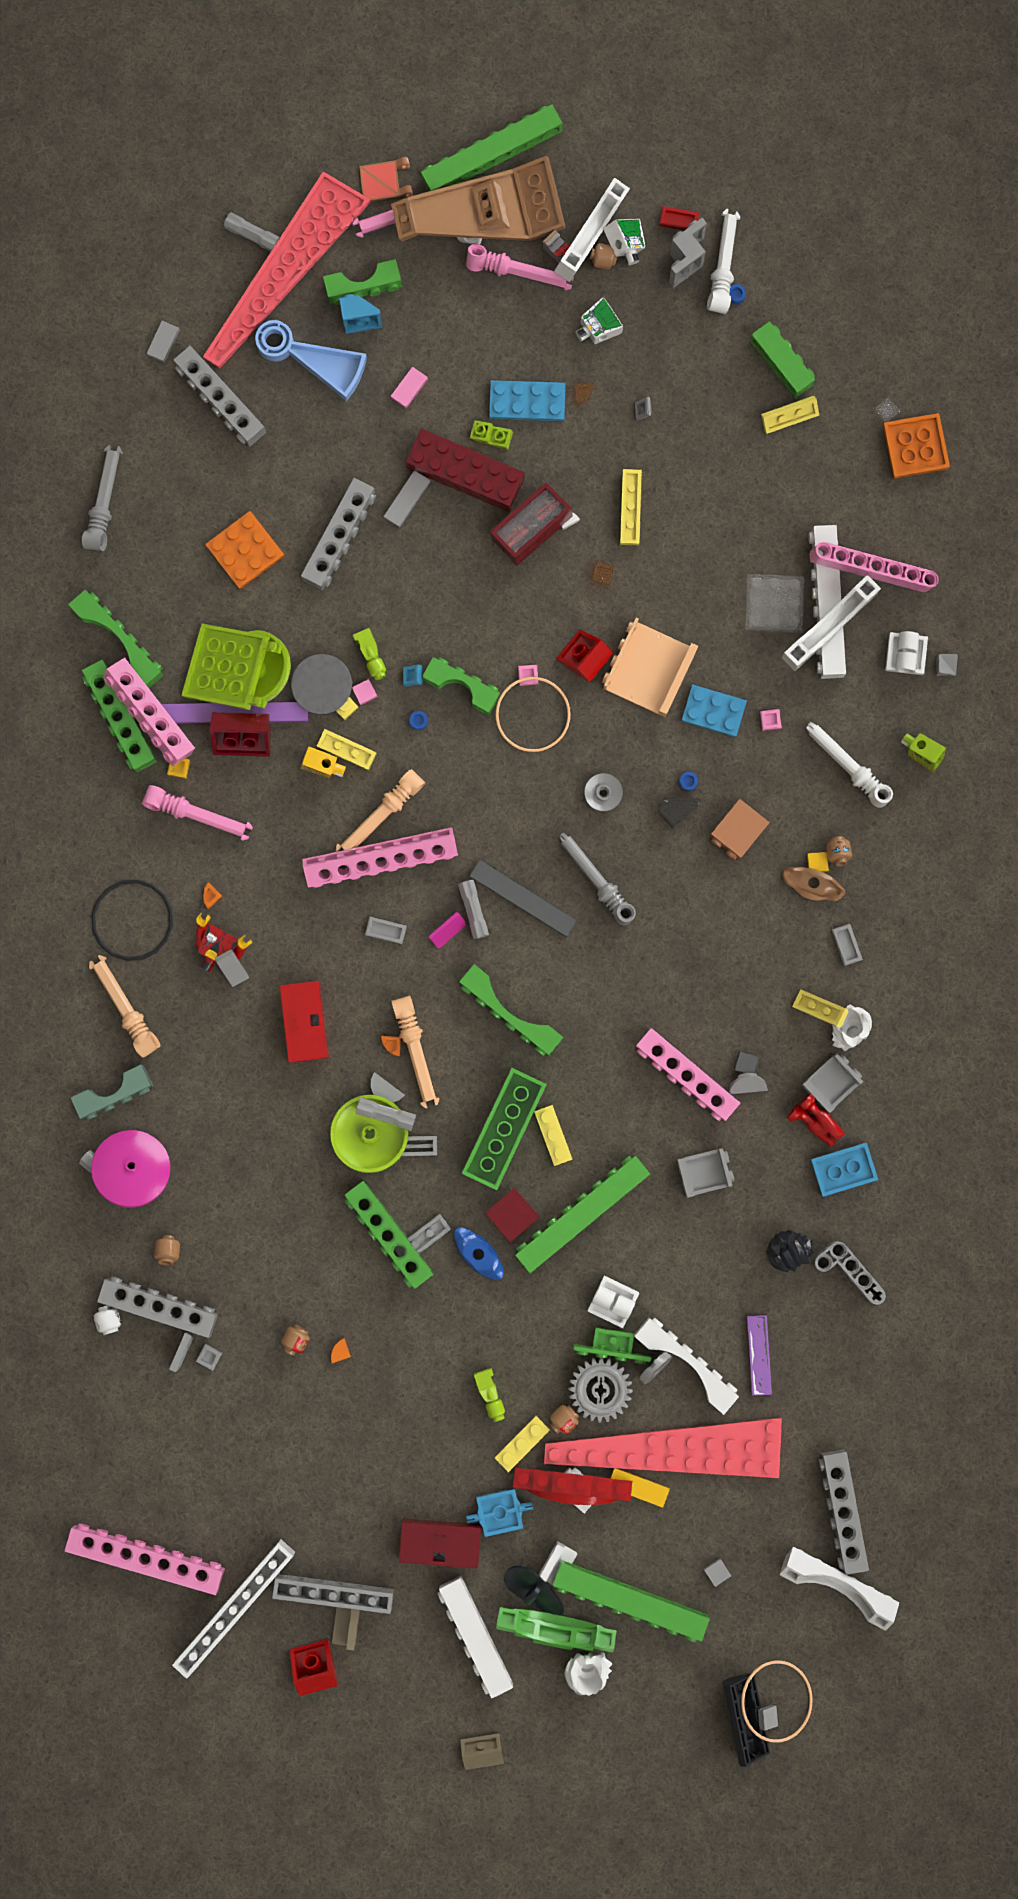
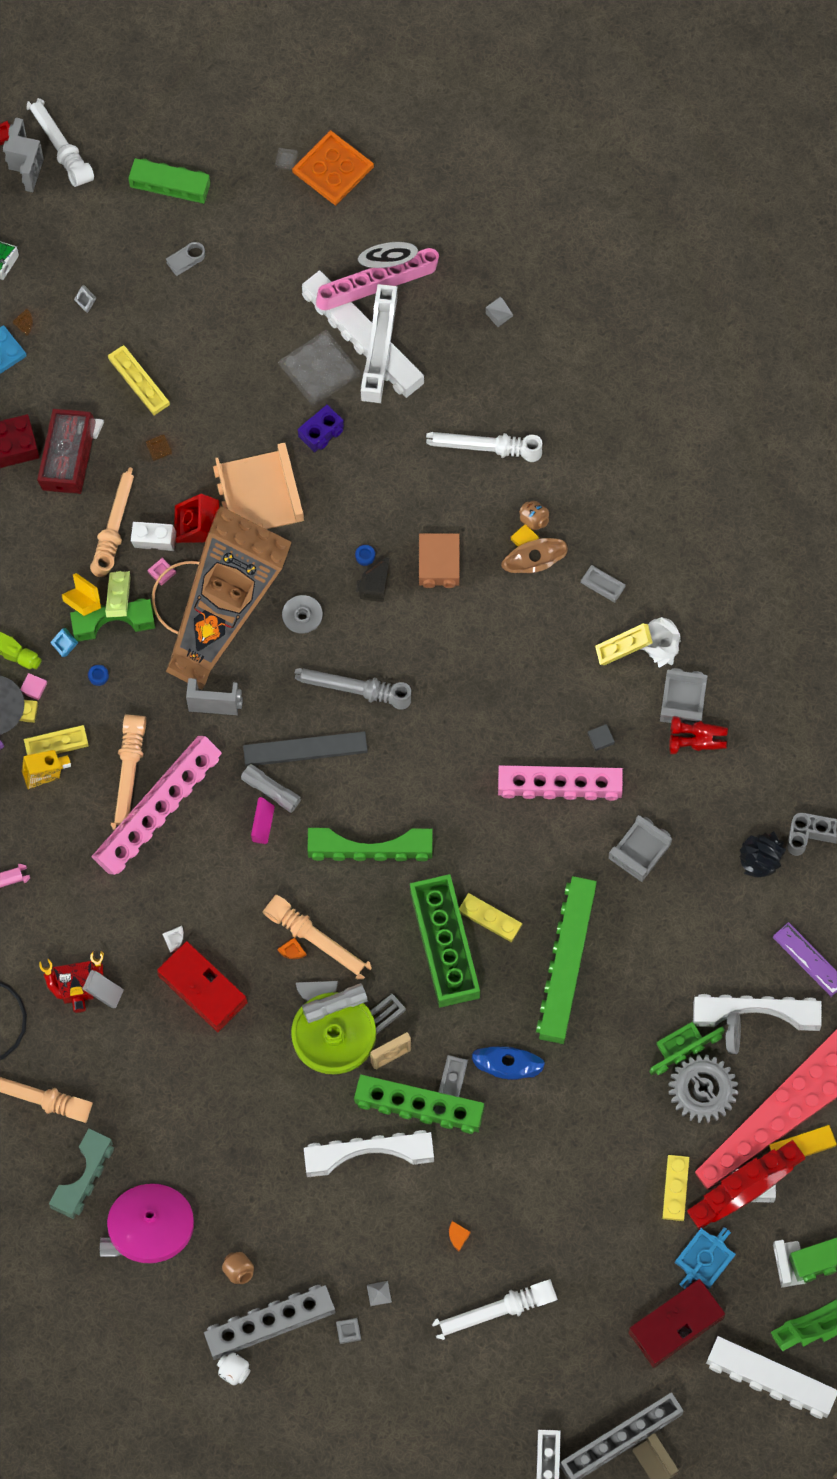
camera: 40 degrees left, 15 degrees down
light grey tile [169,1331,194,1372] -> none
orange tile [203,882,222,909] -> none
medium nougat head [281,1325,310,1355] -> none
light grey tile [365,917,407,944] -> none
lime piece [474,1368,505,1422] -> none
dark red tile [485,1188,539,1243] -> none
black shield [504,1566,564,1616] -> none
medium nougat head [550,1405,579,1434] -> none
white plate [587,1276,639,1328] -> none
dark azure plate [681,684,747,738] -> none
blue tile [729,284,746,304] -> none
light grey tile [729,1073,768,1094] -> none
bright pink tile [760,709,782,731] -> none
light yellow plate [761,396,819,434] -> none
dark azure plate [810,1143,878,1197] -> none
white plate [885,631,928,675] -> none
lime torso [901,733,946,773] -> none
none -> yellow panel [62,573,101,616]
none -> light nougat piece [90,467,134,577]
none -> yellowish green plate [105,571,131,617]
none -> white brick [131,522,177,551]
none -> white tile [163,926,184,954]
none -> light grey piece [166,242,205,276]
none -> medium nougat wing [166,506,292,690]
none -> light grey panel [186,678,243,715]
none -> dark purple brick [298,405,344,453]
none -> white arch [304,1130,434,1177]
none -> white sticker [358,242,418,268]
none -> light grey slope [367,1281,392,1306]
none -> tan tile [370,1032,411,1069]
none -> white piece [432,1279,558,1340]

